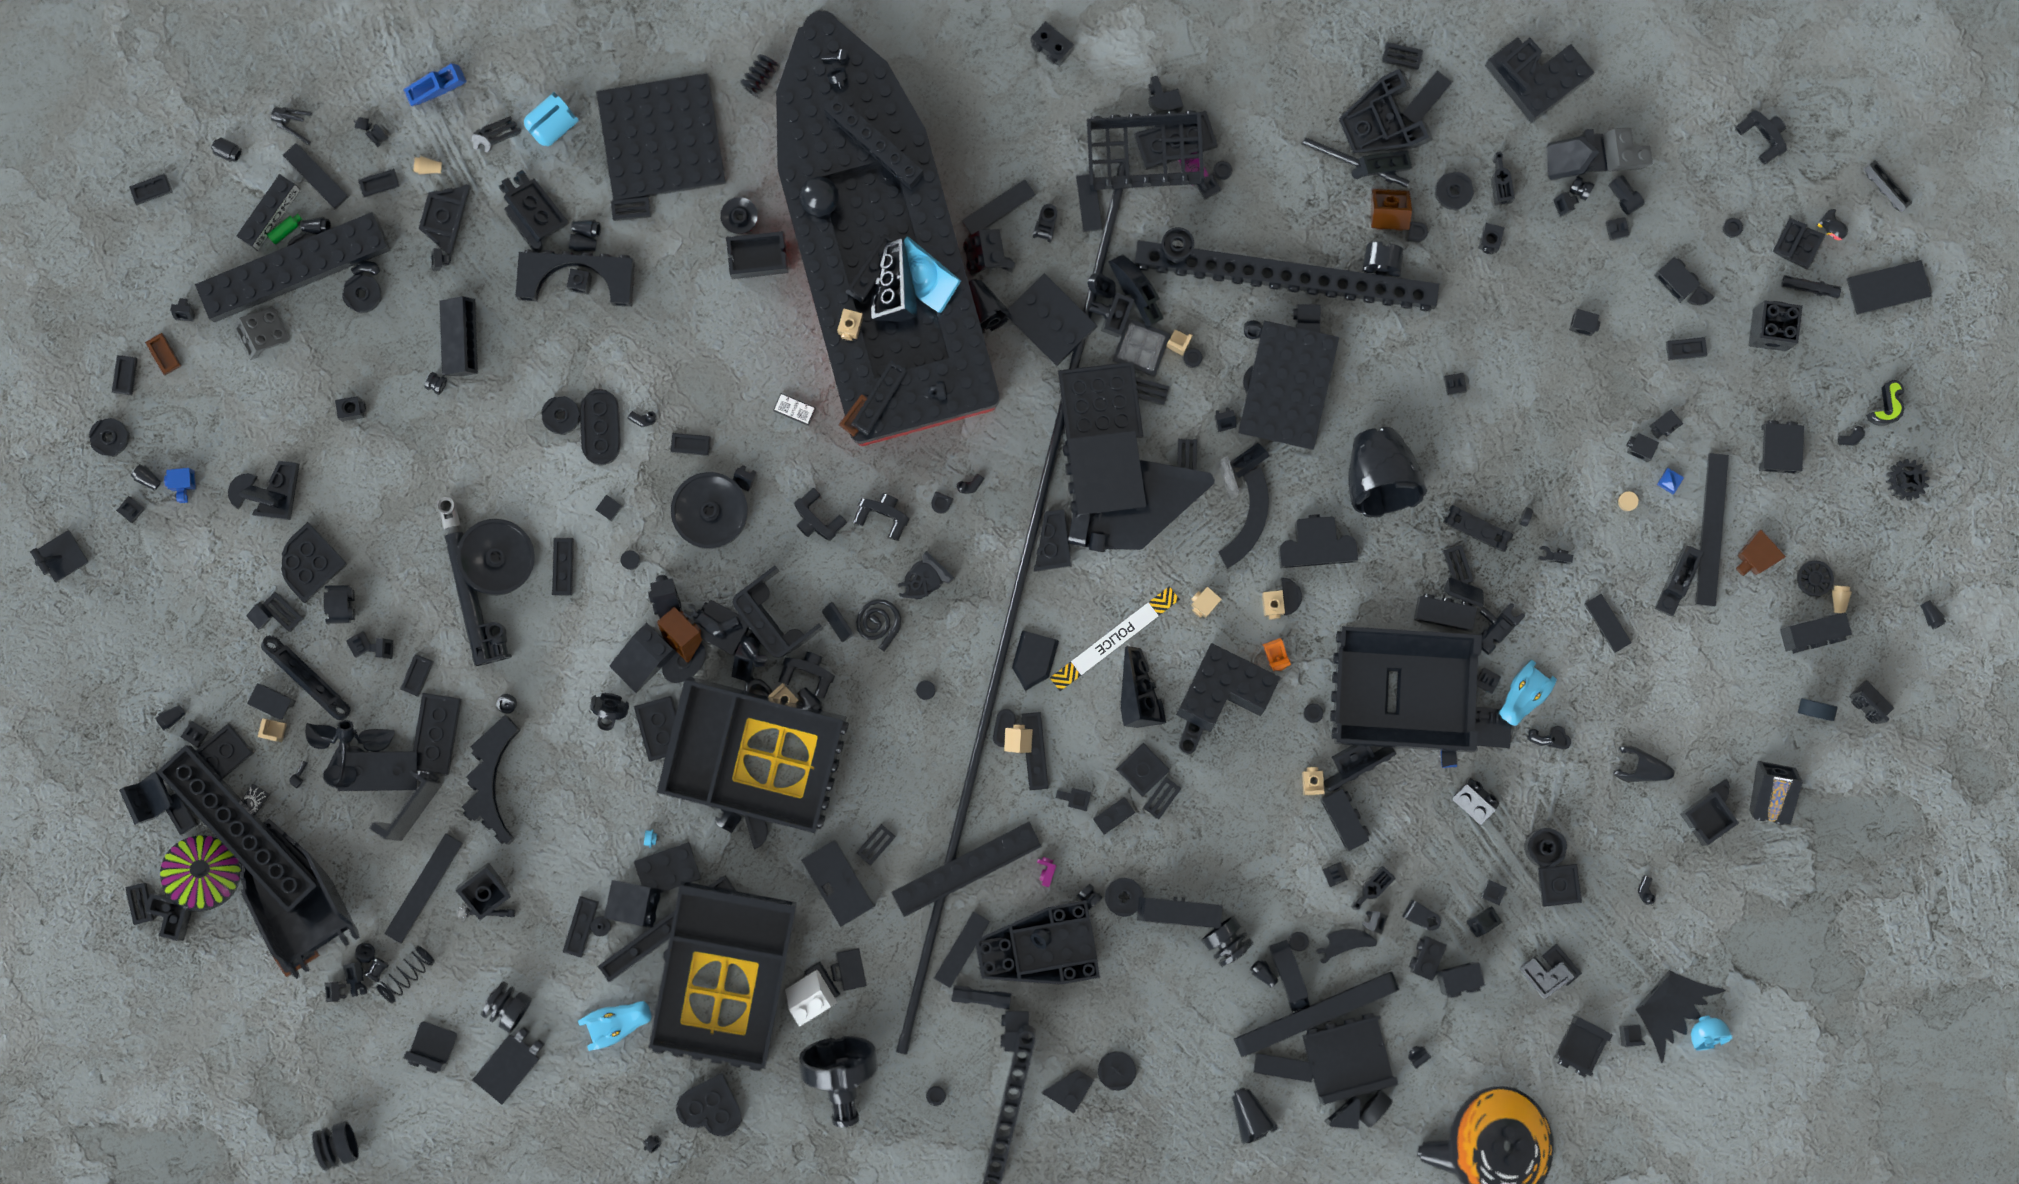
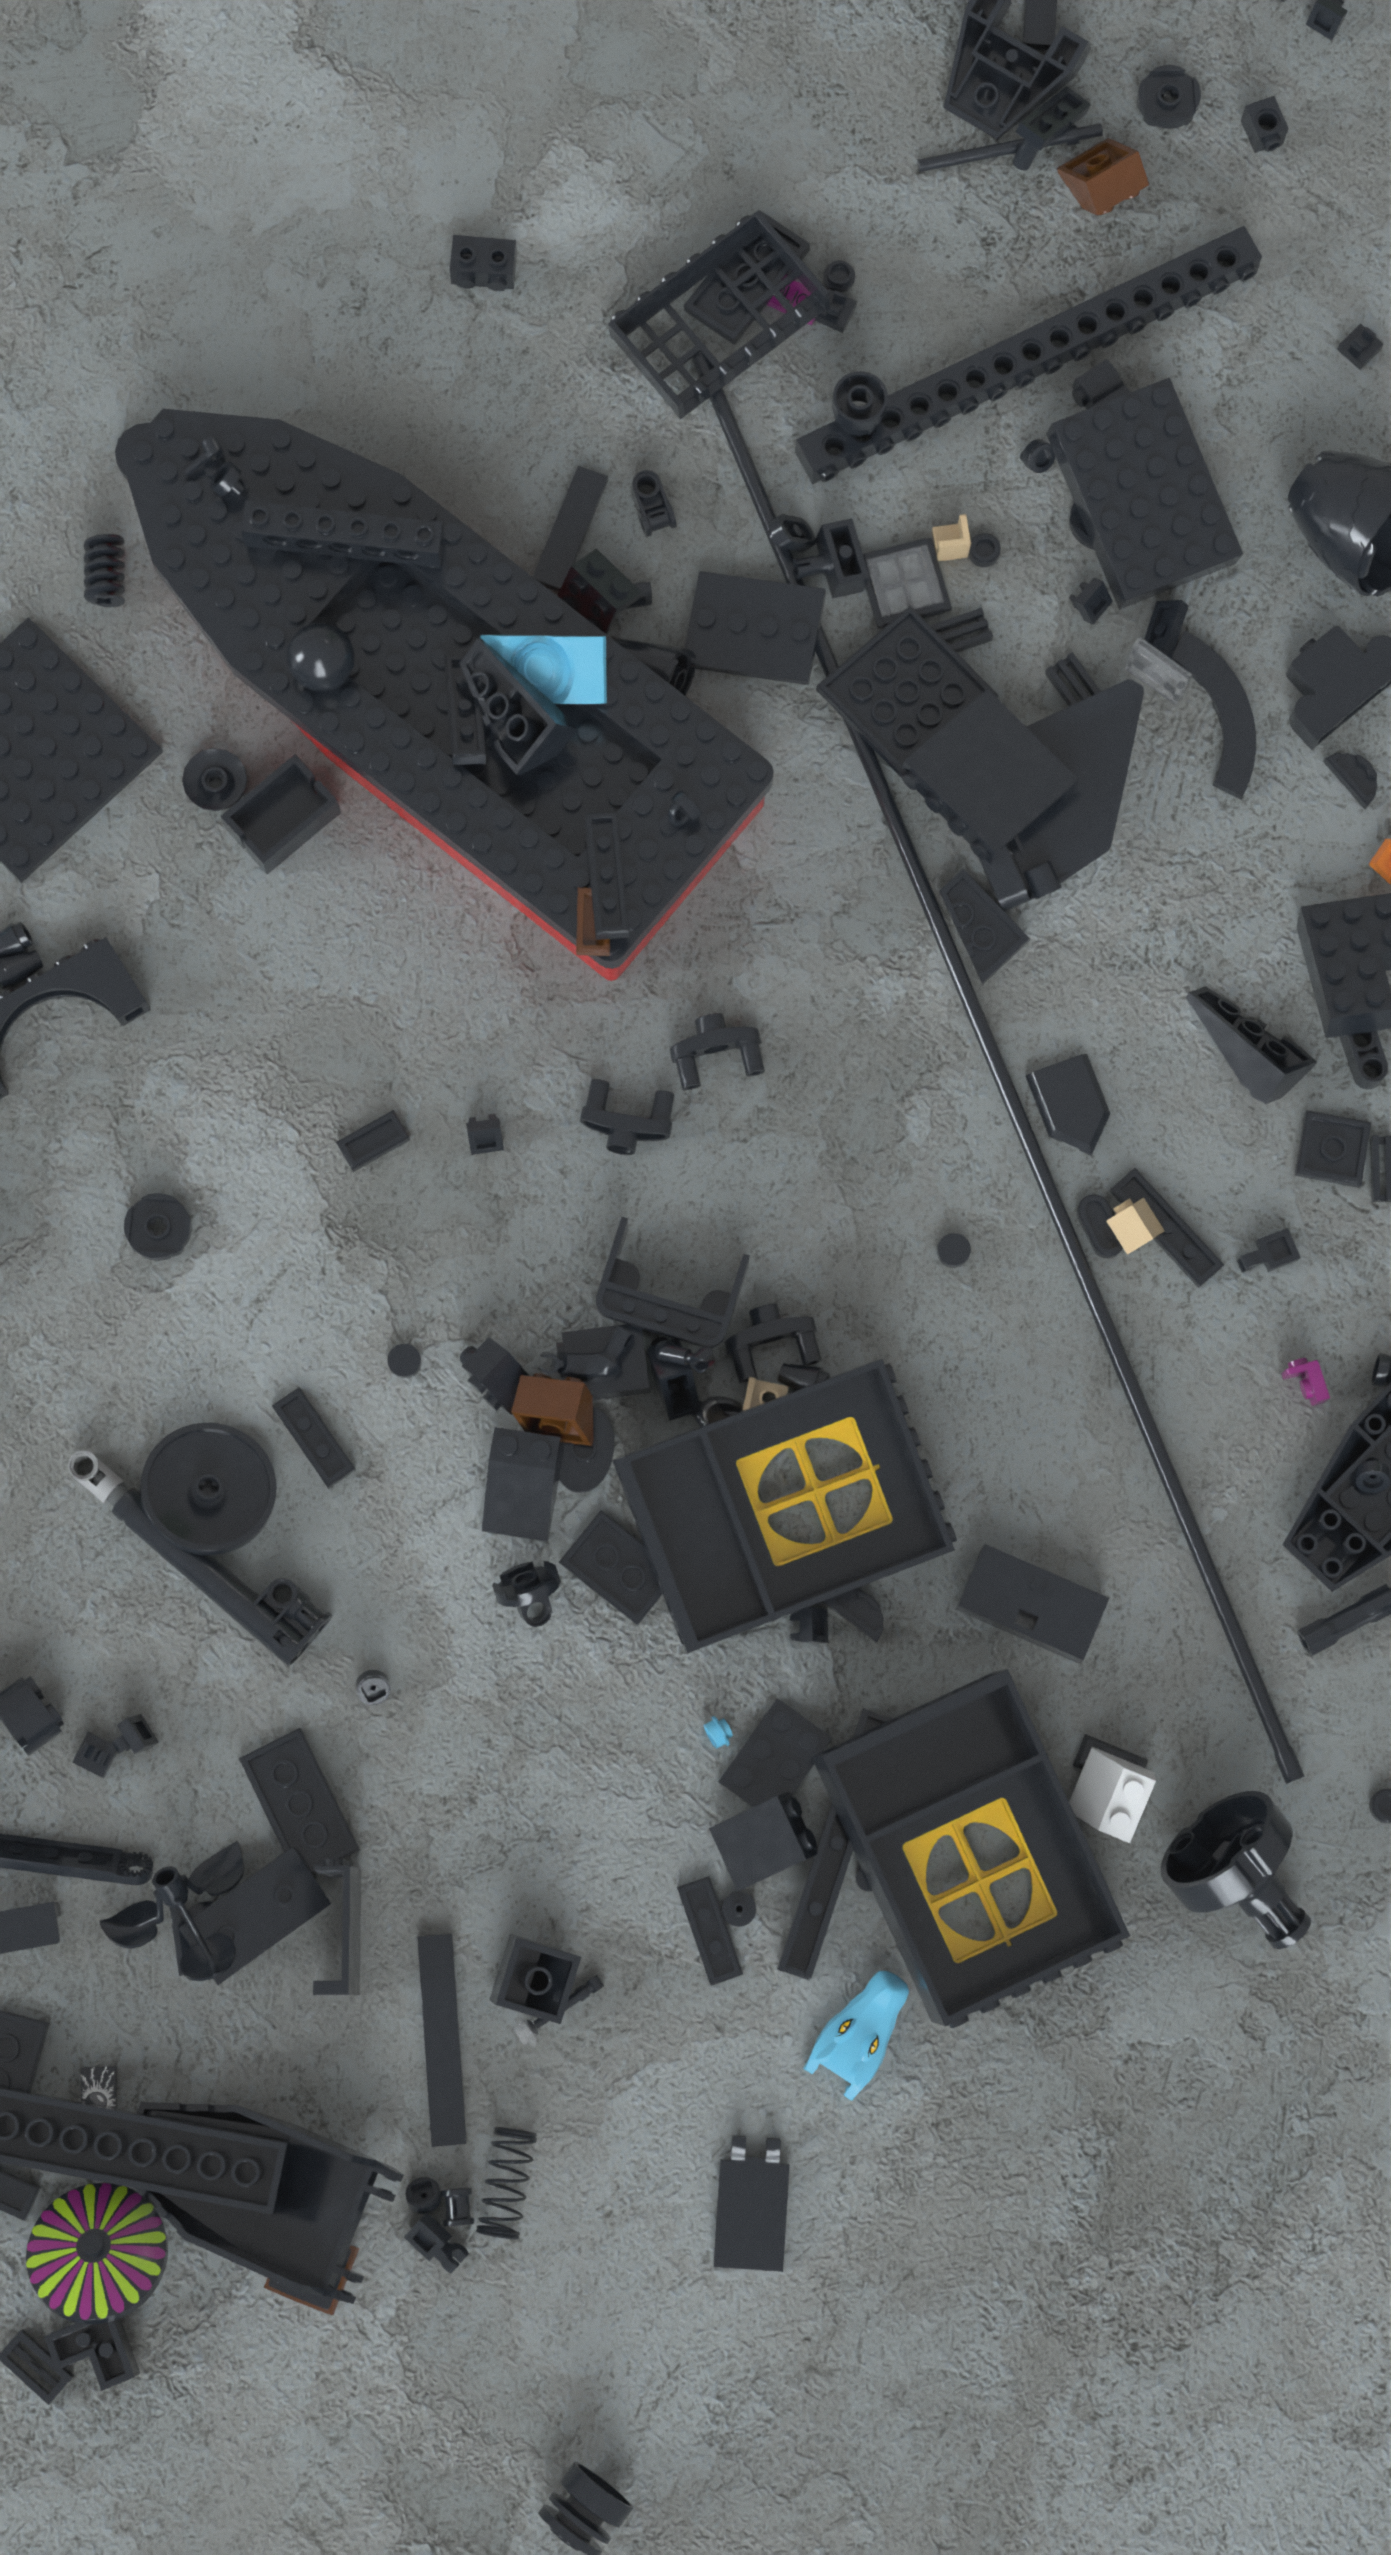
camera: 40 degrees left, 5 degrees down
tan panel [258,718,287,742] -> none
black hand [289,761,308,788] -> none
black tile [325,982,347,1002] -> none
black tile [400,654,434,697] -> none
black bracket [403,1021,457,1074] -> none
black arch [462,715,521,844] -> none
black wheel [481,981,532,1033] -> none
black brick [567,268,592,295] -> none
black tile [580,389,620,465] -> none
black tile [595,495,623,522] -> none
black tile [611,197,651,221] -> none
black arm [627,411,656,427] -> none
black plate [644,1135,662,1153] -> none
black dish [671,472,748,549] -> none
black plate [676,1073,742,1137] -> none
white tile [773,393,816,426] -> none
black slope [822,602,854,642] -> none
black piece [830,948,867,991] -> none
tan brick [837,309,863,341] -> none
black piece [856,599,901,652] -> none
black tile [856,824,896,866] -> none
black plate [891,821,1042,917] -> none
black piece [898,551,955,600] -> none
black tile [931,491,953,514] -> none
black tile [934,911,990,988] -> none
black arm [957,474,984,494] -> none
sticker [1050,586,1180,691] -> none
black tile [1076,173,1102,232] -> none
black plate [1093,797,1136,835] -> none
black slope [1108,254,1164,327] -> none
black brick [1148,75,1184,115] -> none
tan brick [1191,587,1222,618] -> none
tan brick [1262,590,1285,620] -> none
black brick [1362,242,1404,277] -> none
black tile [1407,221,1428,242] -> none
black piece [1491,152,1515,205] -> none

